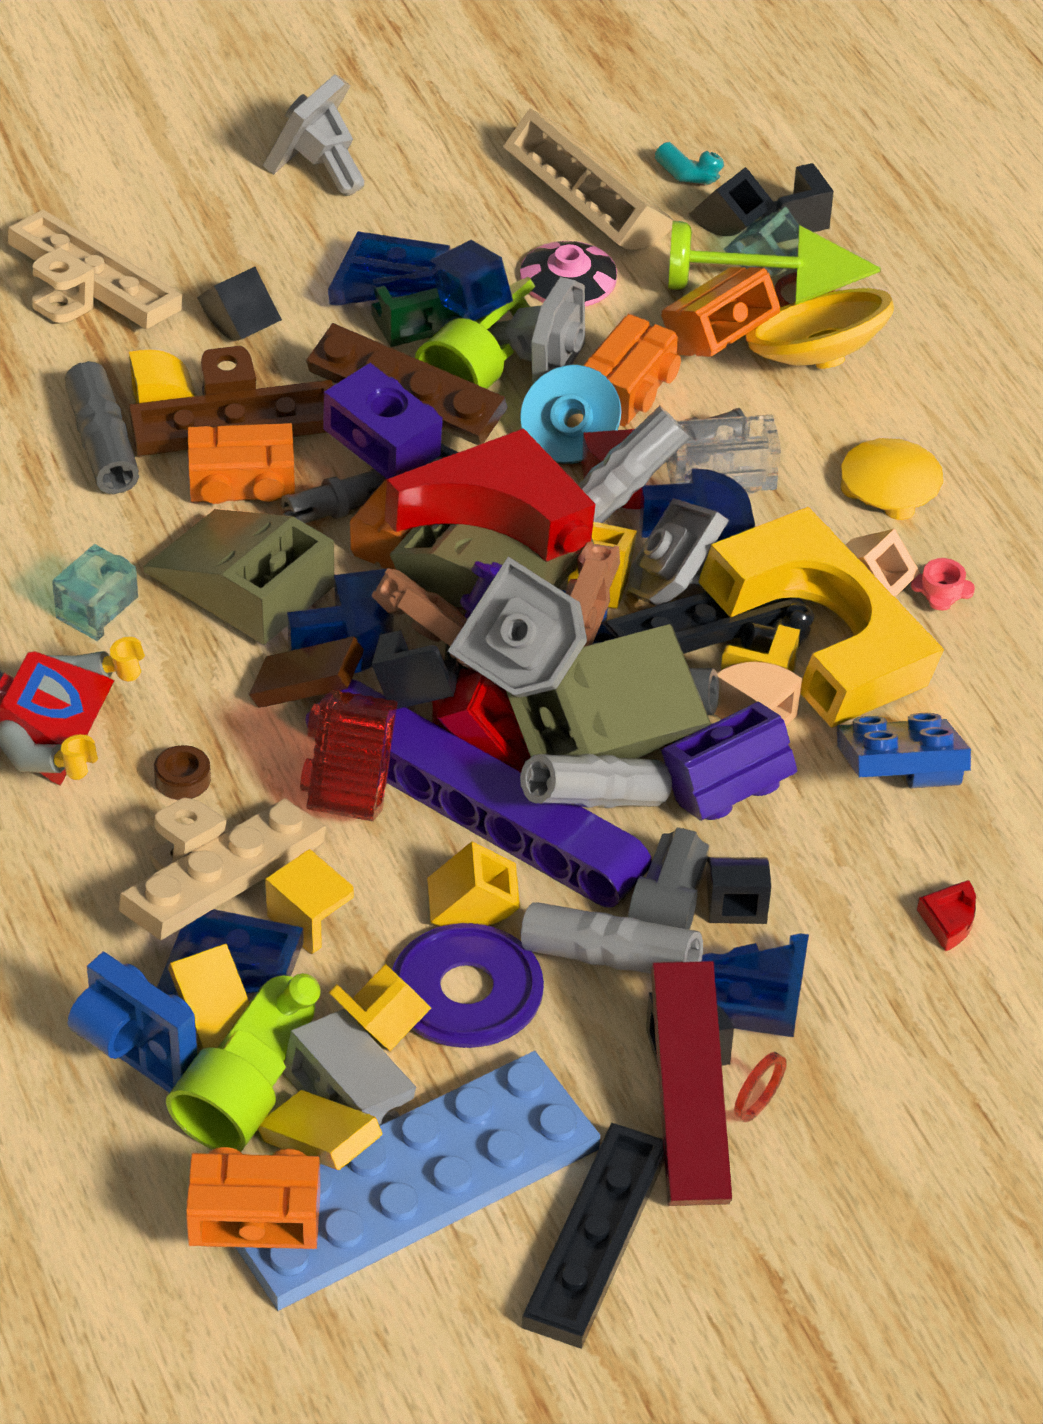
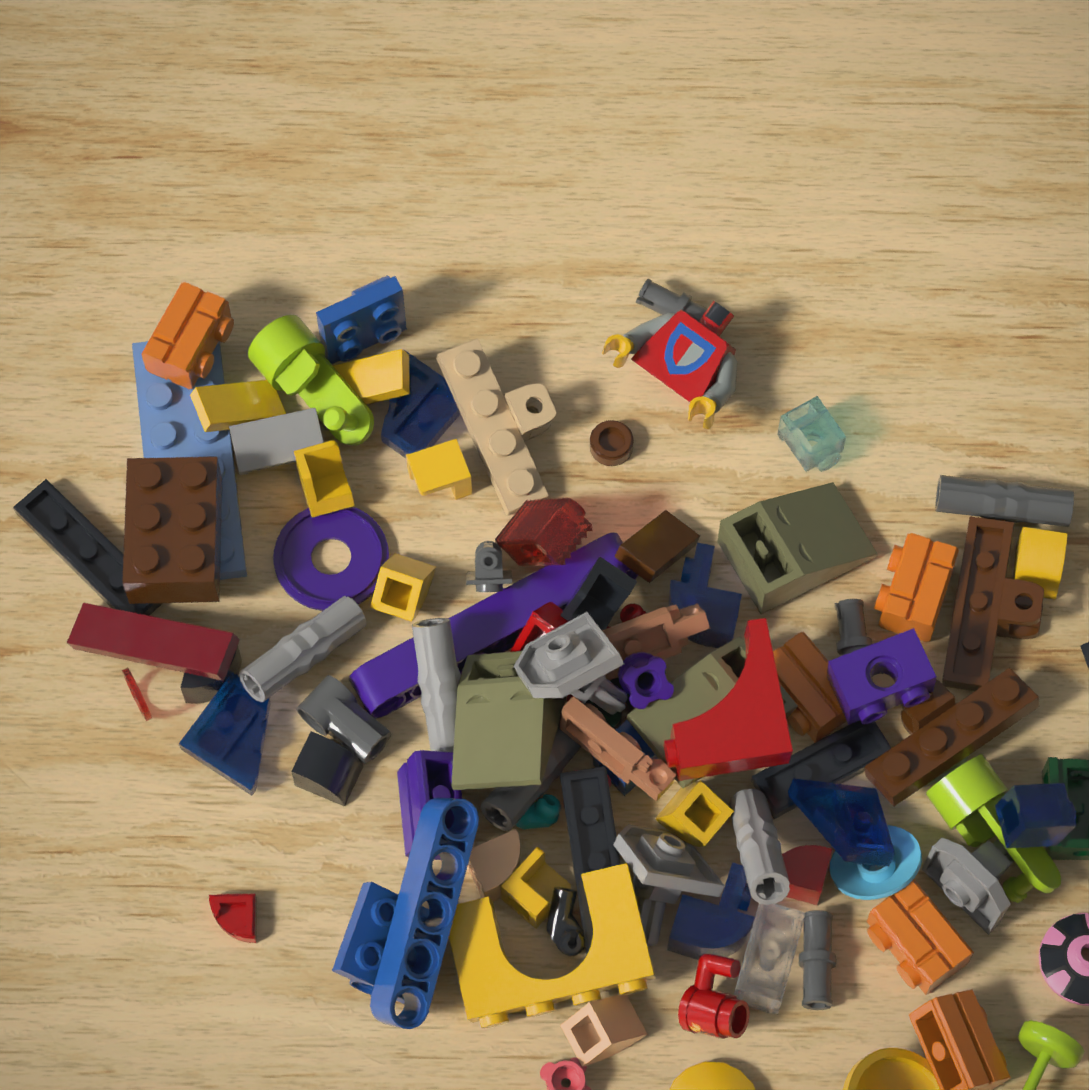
camera: 115 degrees right, 20 degrees up
none -> reddish brown brick [123,457,222,604]
none -> blue beam [370,797,479,1029]
none -> dark grey hinge [466,541,512,592]
none -> red piece [678,953,750,1039]
none -> clear blue wing [788,778,895,867]

